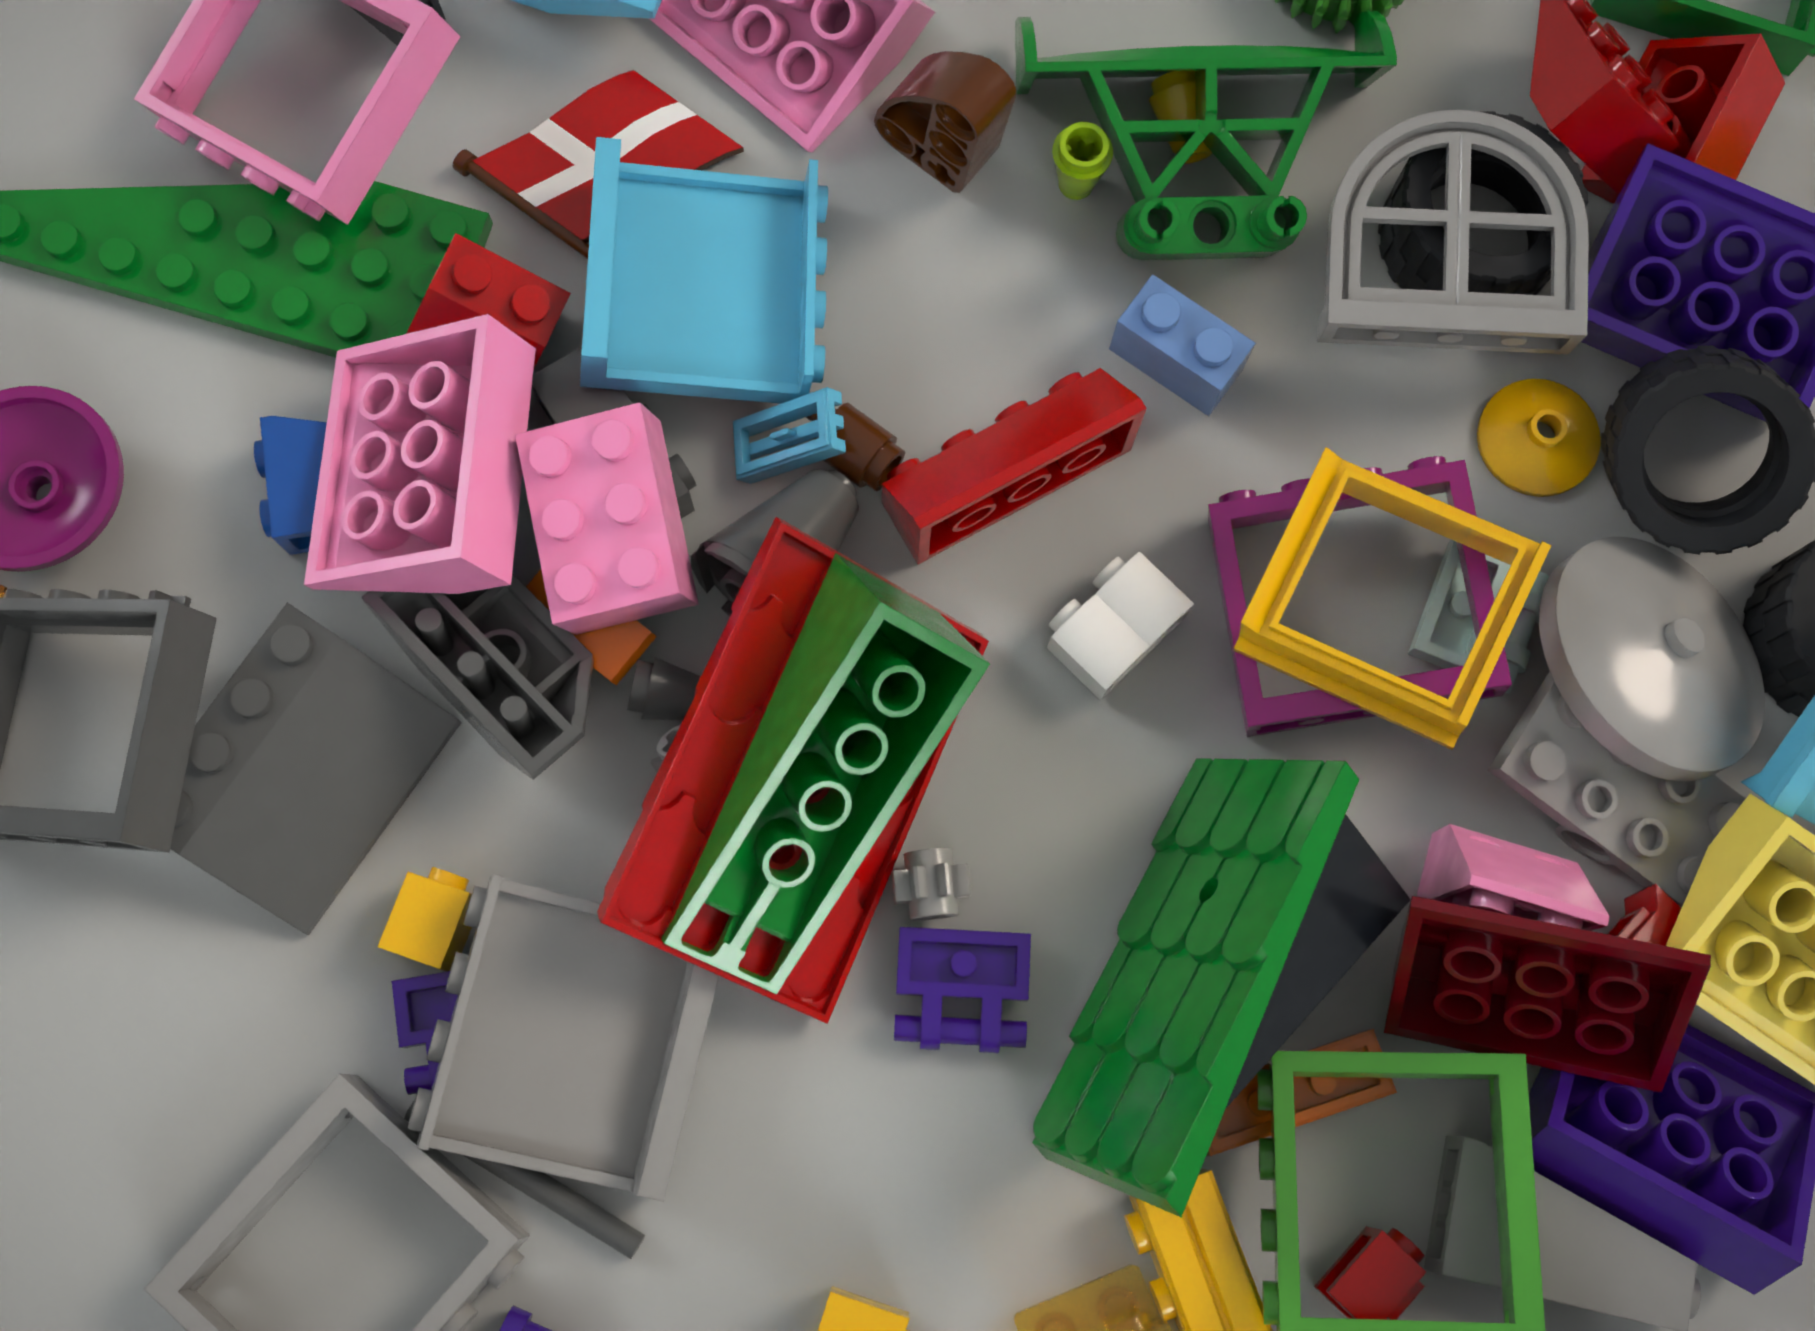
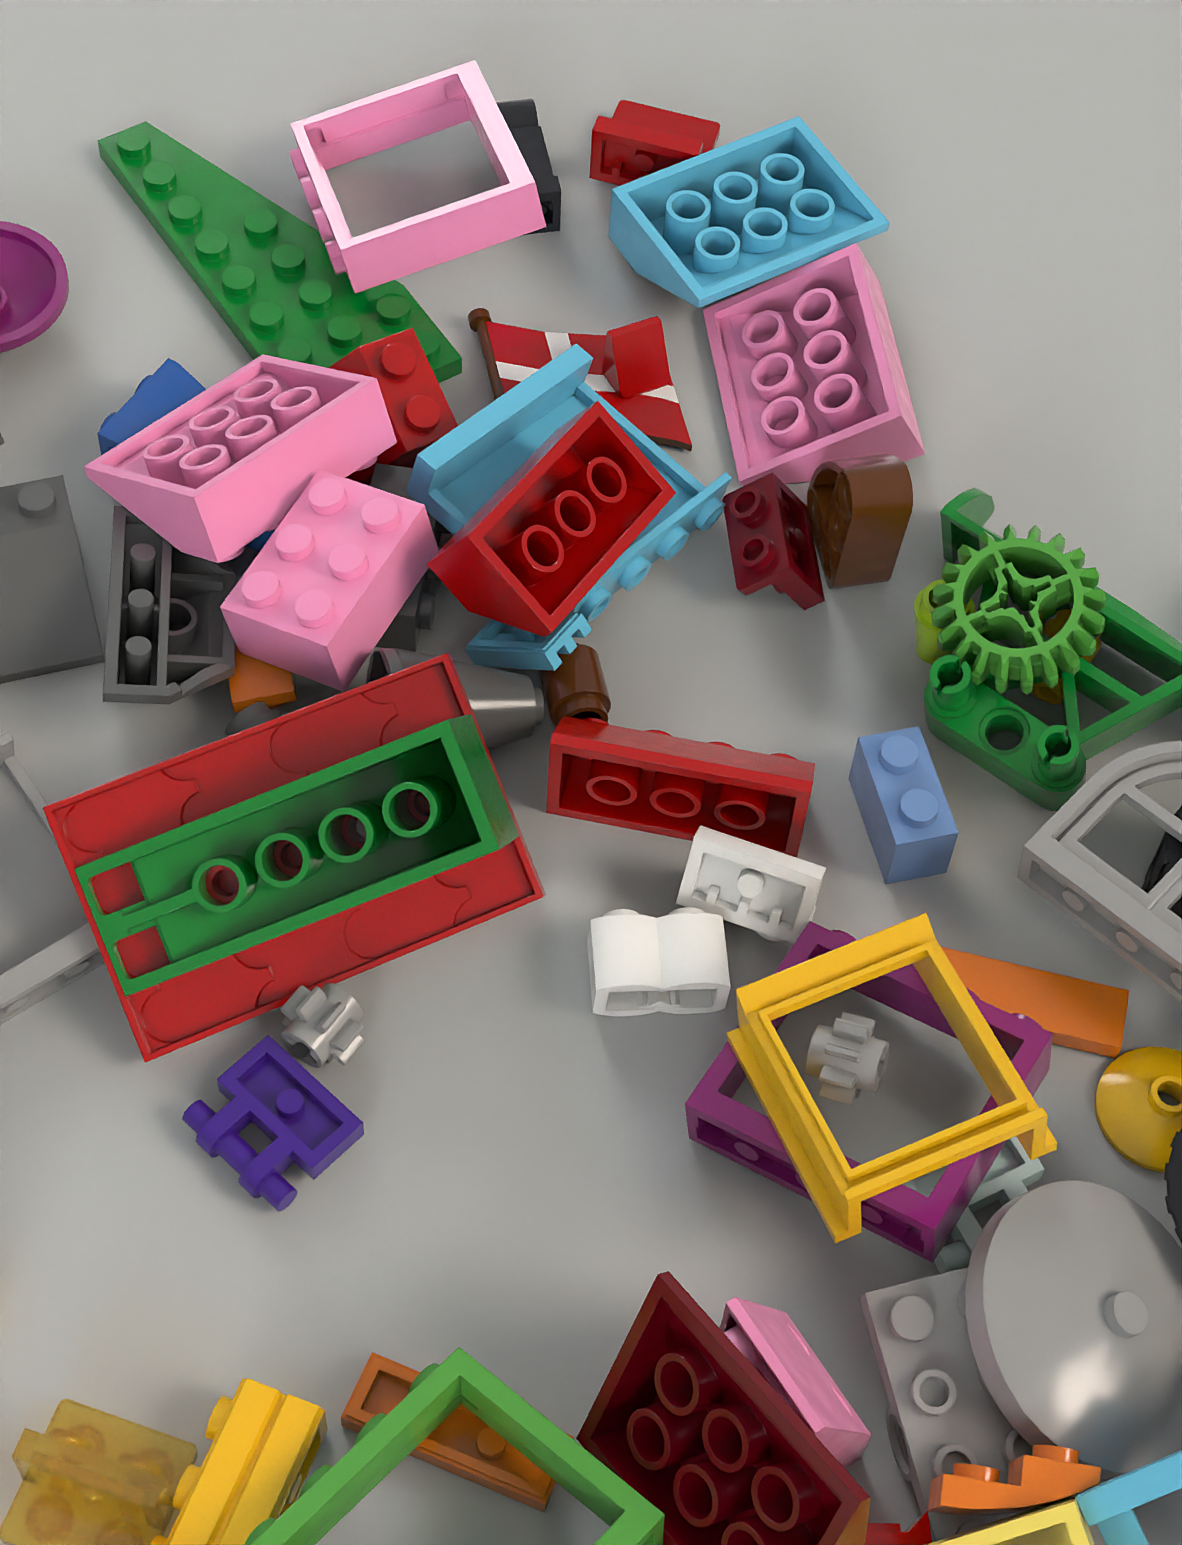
camera: 40 degrees right, 20 degrees down
green piece [1032,758,1411,1217] -> none
none -> red slope [427,400,676,637]
none -> red slope [602,316,670,399]
none -> white bracket [676,825,826,944]
none -> dark red bracket [722,472,825,610]
none -> light grey gear [805,1012,889,1105]
none -> orange slope [928,1445,1101,1515]
none -> bright green gear [931,524,1106,695]
none -> orange tile [941,947,1130,1058]

